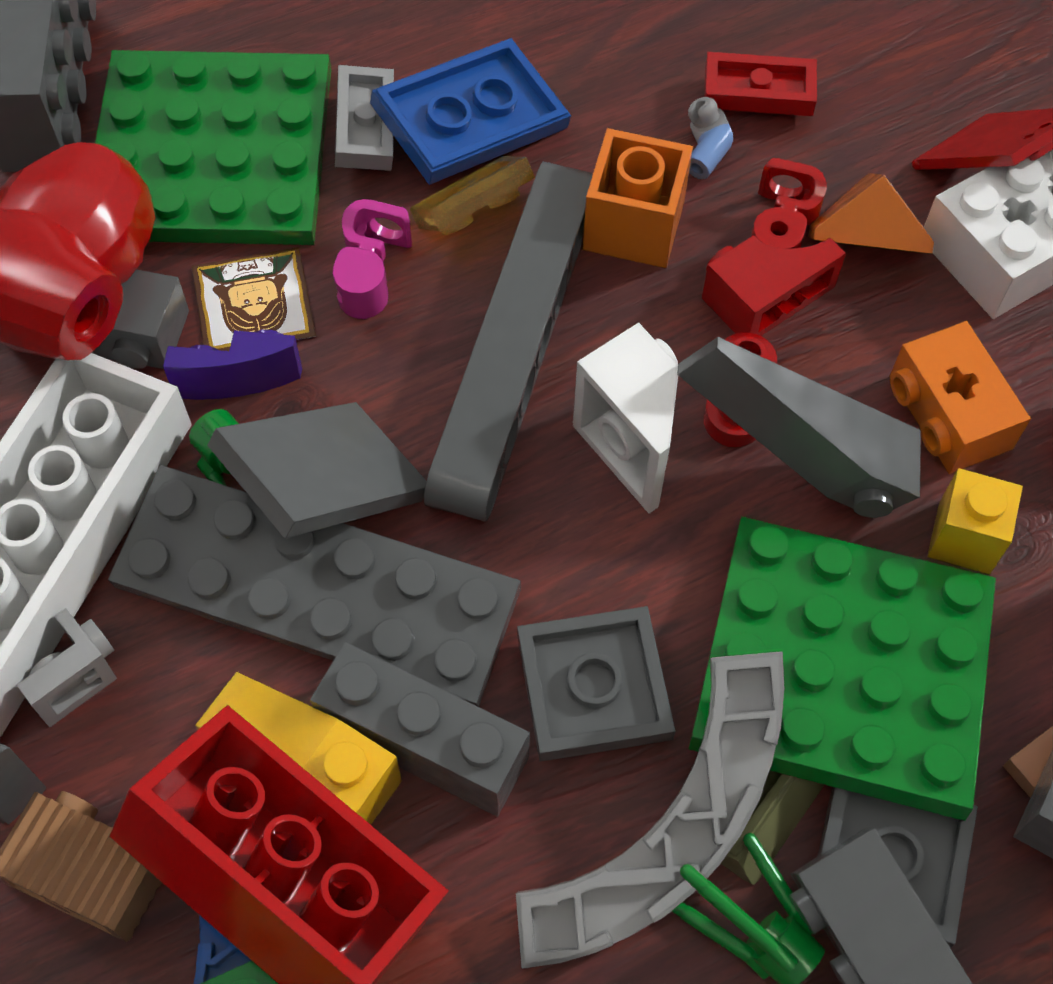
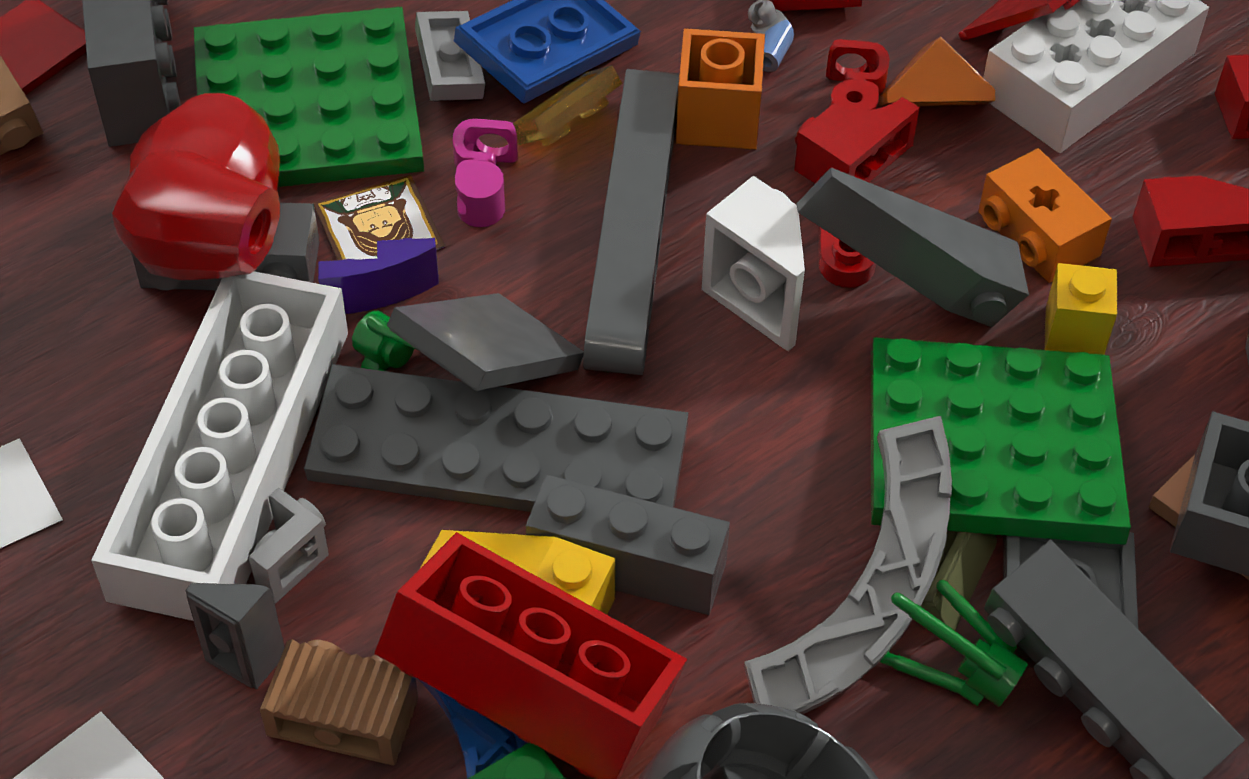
camera: 10 degrees left, 10 degrees down
dark grey plate [517,606,676,762] -> none

